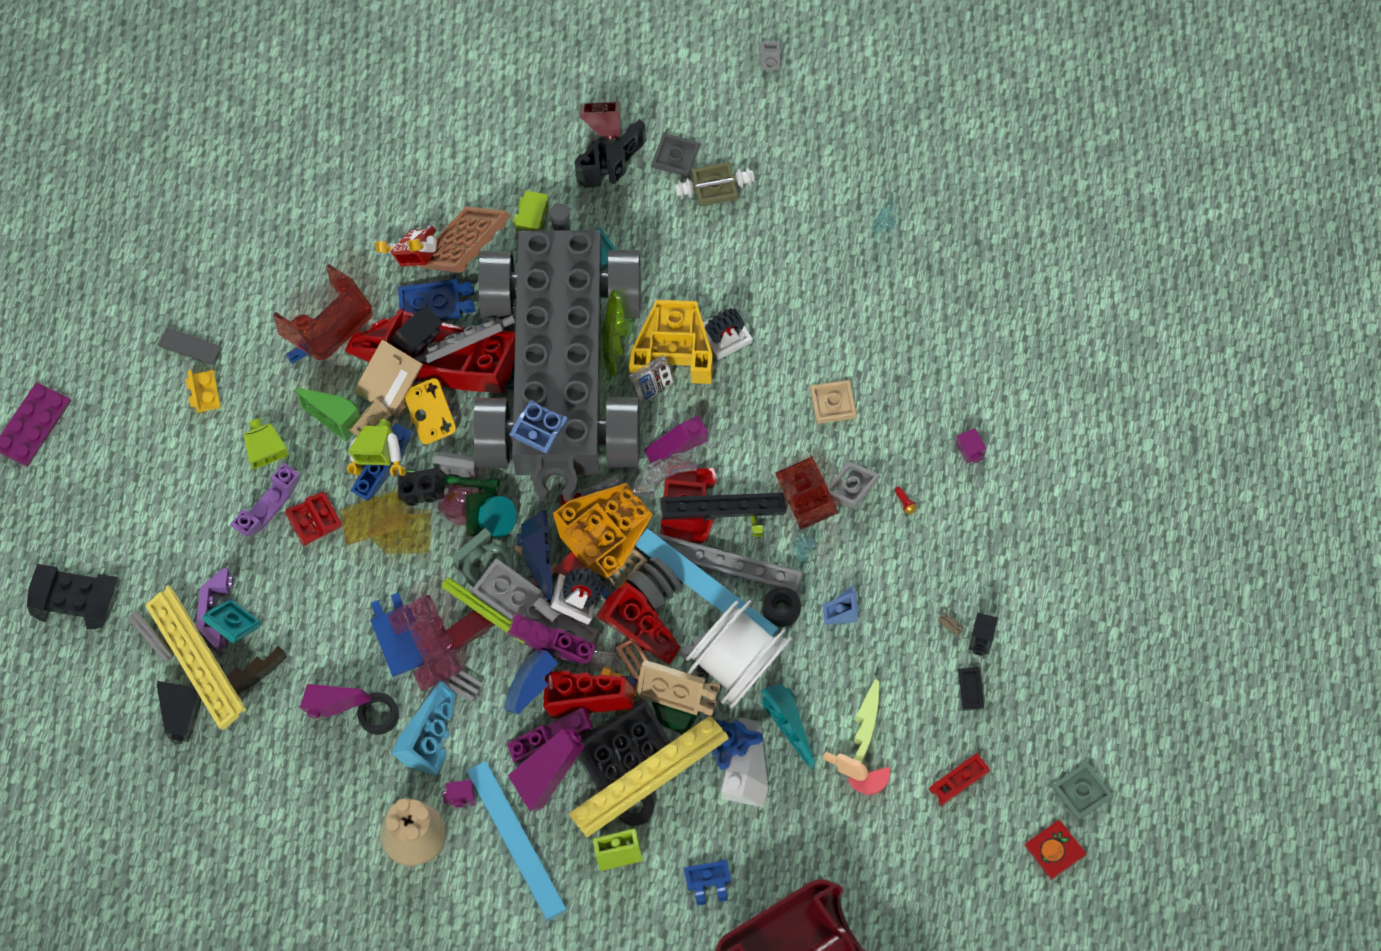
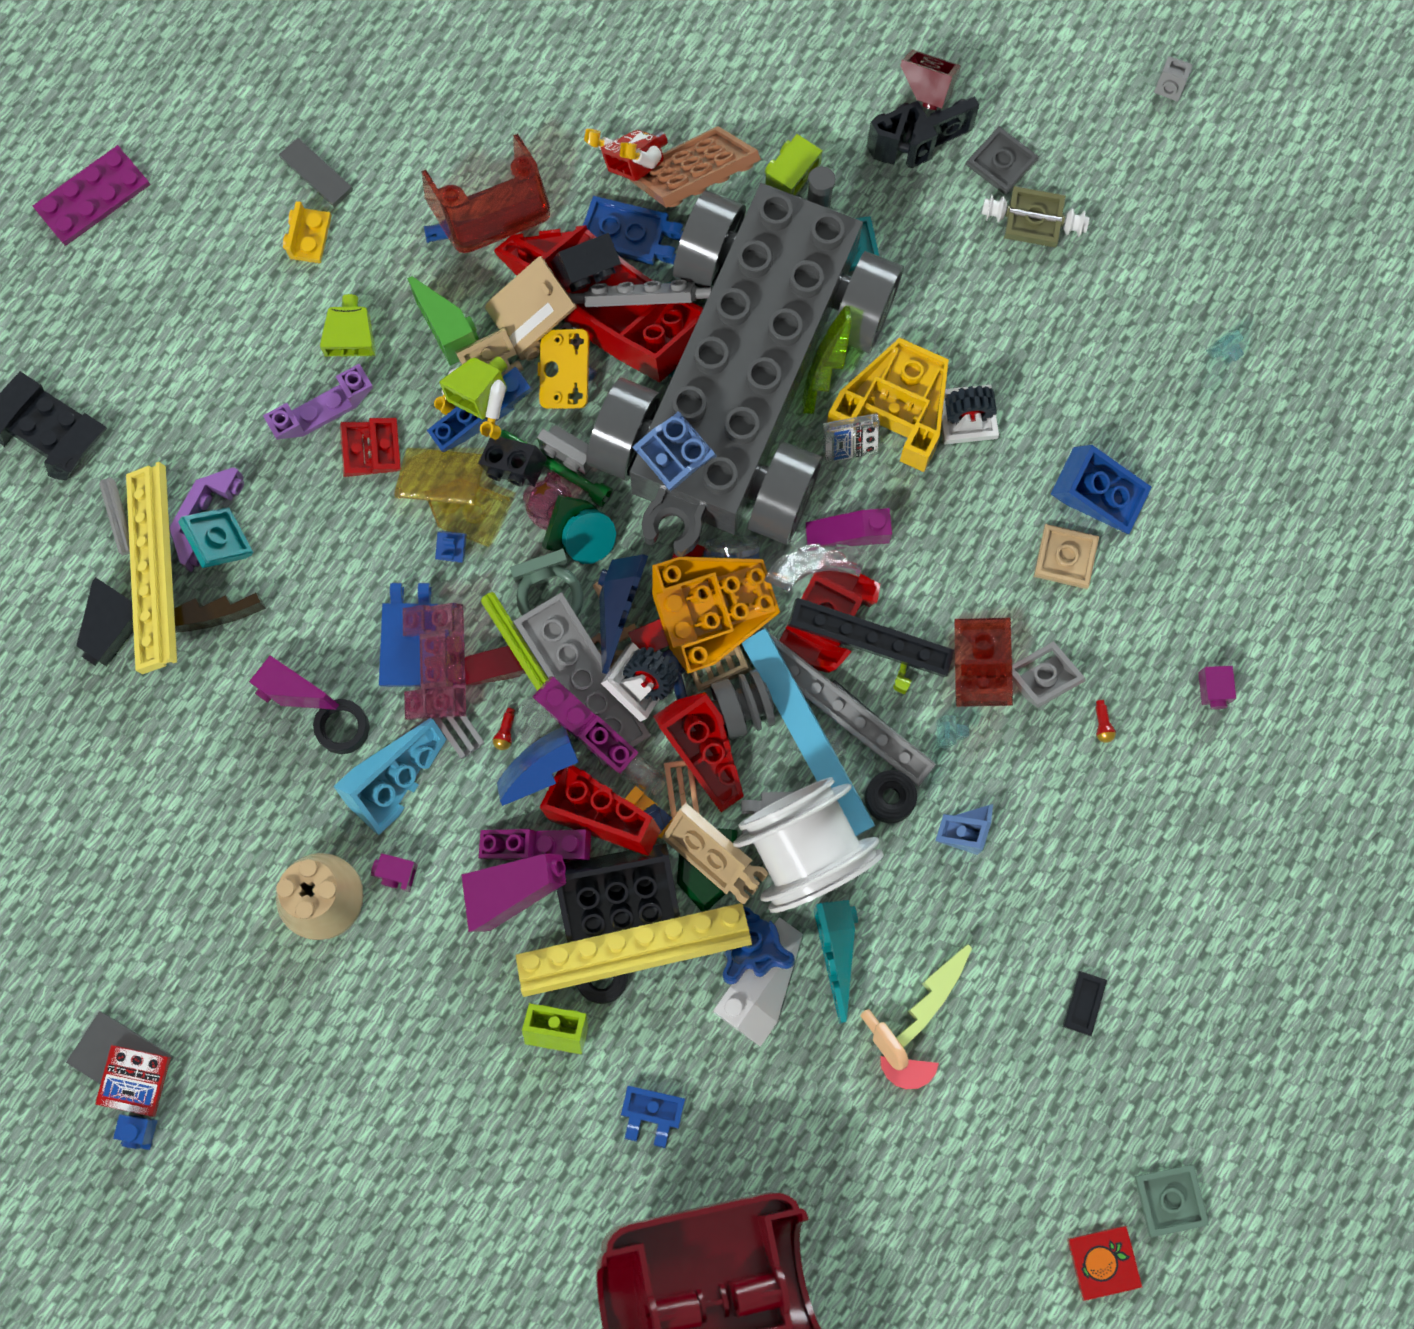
camera: 20 degrees right, 10 degrees up
medium azure tile [467,761,567,921] -> none
light grey pin [533,596,560,623] -> none
red plate [929,753,990,806] -> none
dark tan piece [938,612,963,636] -> none
black brick [969,612,998,656] -> none
none -> blue tile [435,531,467,563]
none -> red piece [492,708,515,750]
none -> blue slope [1051,445,1152,534]

